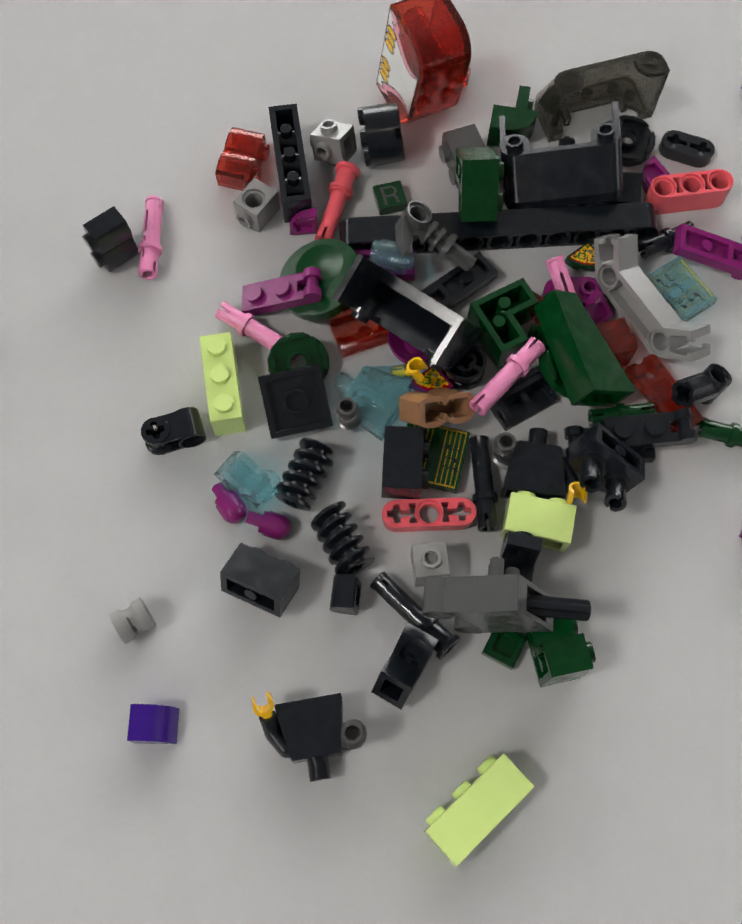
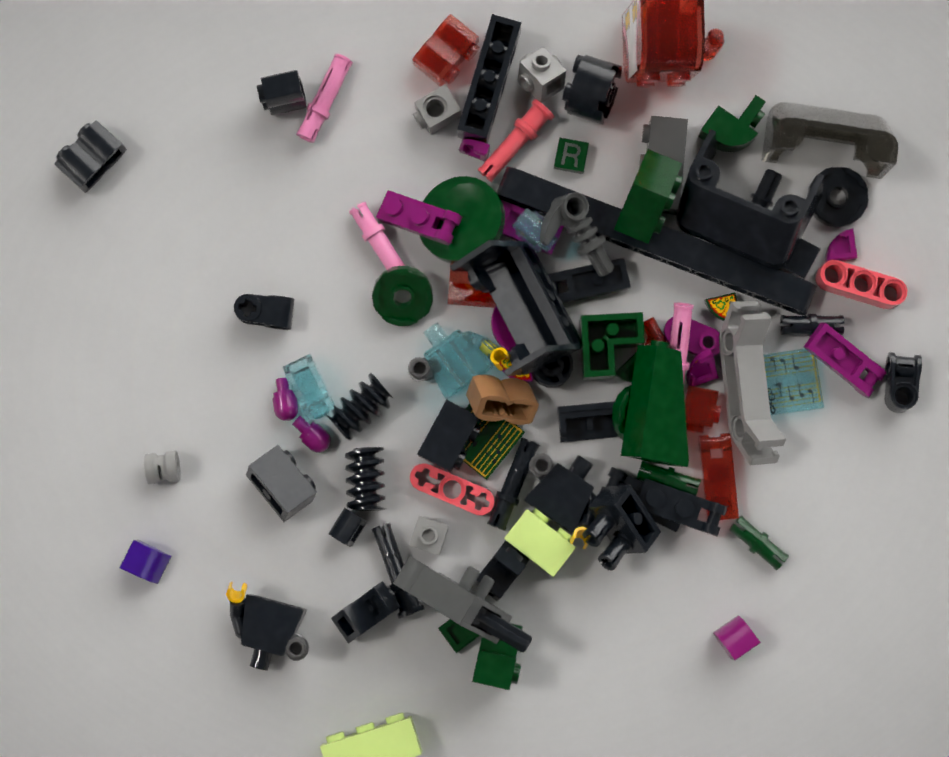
camera: 30 degrees right, 15 degrees up
yellowish green brick [199,332,246,436] -> none
black plate [258,364,333,439] -> none
bright pink pin [469,337,546,416] -> none
black beam [659,130,715,168] -> none
black piece [671,363,732,408] -> none

